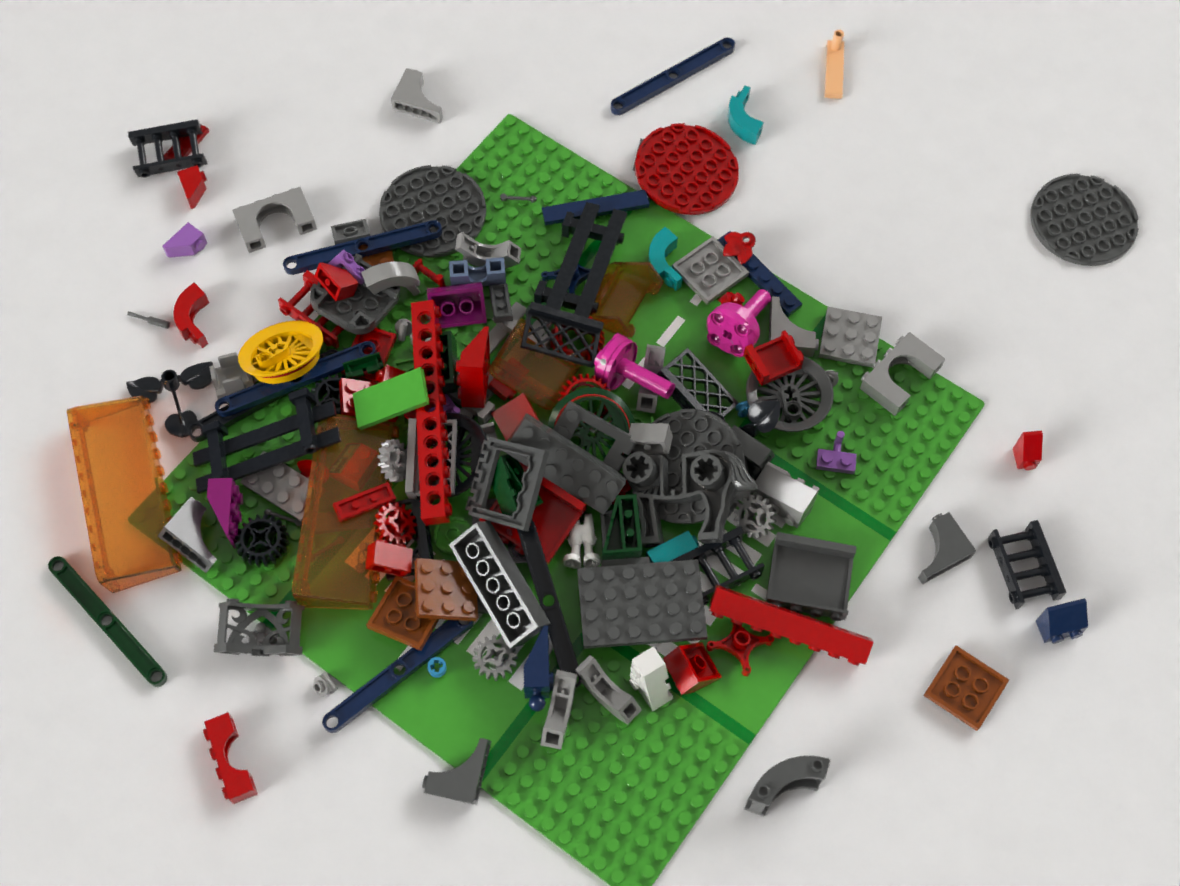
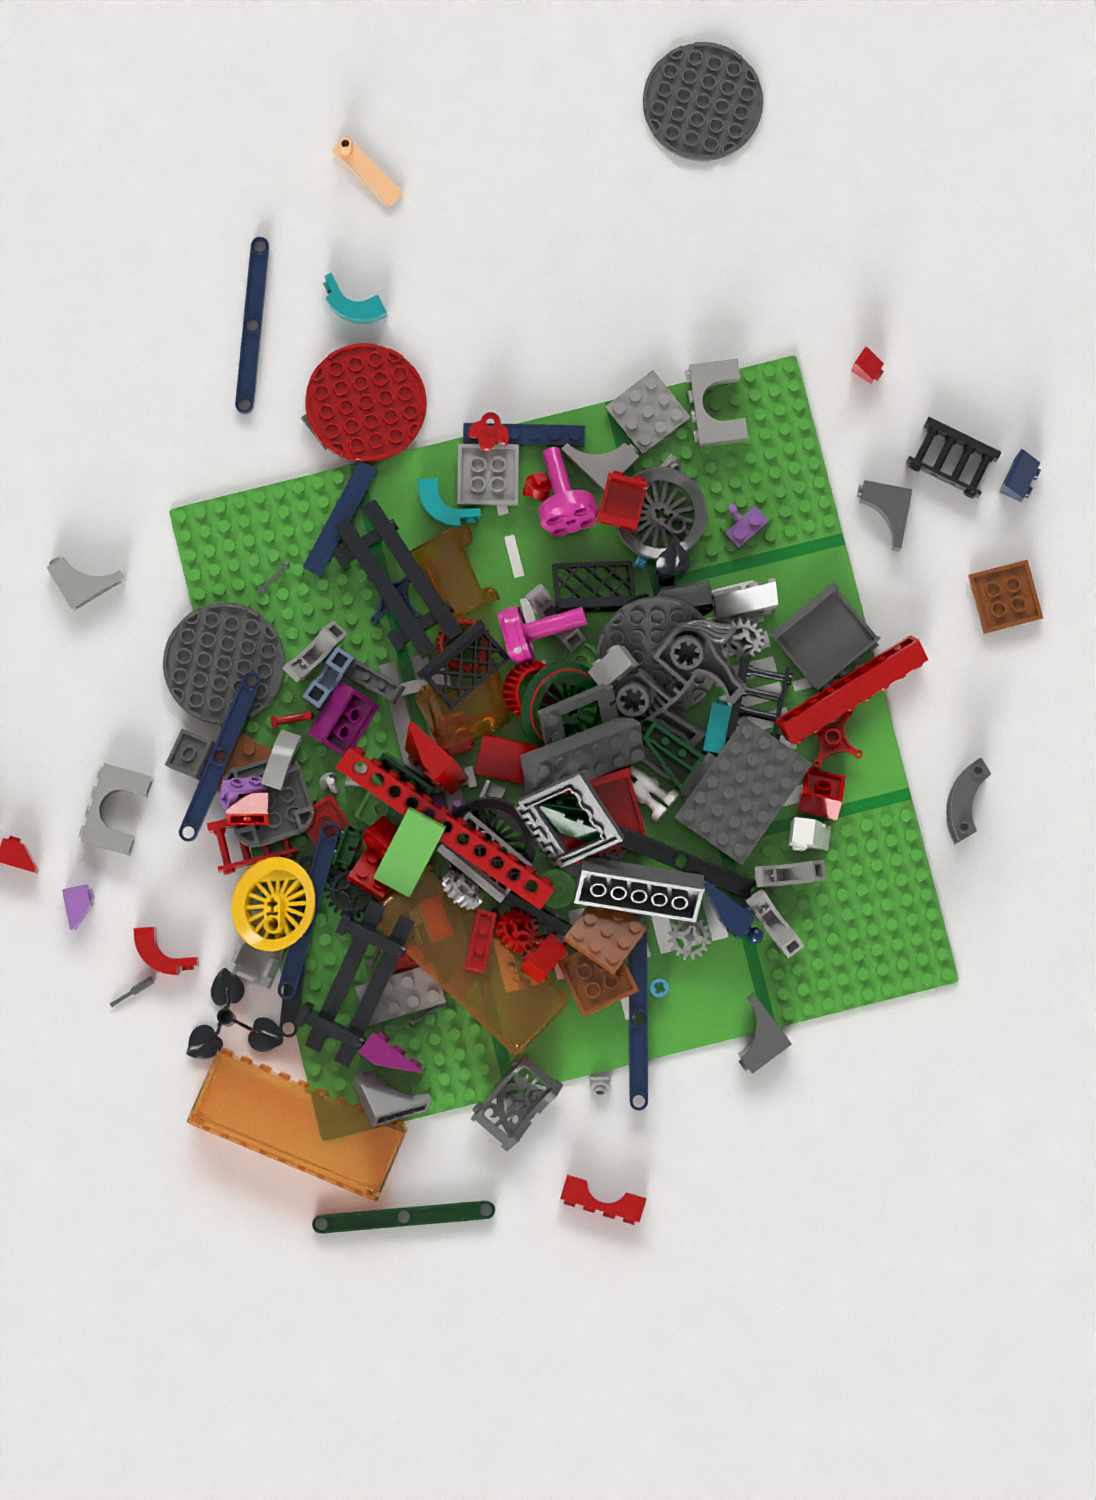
camera: 50 degrees left, 20 degrees up
black gear [235,514,290,568] -> none

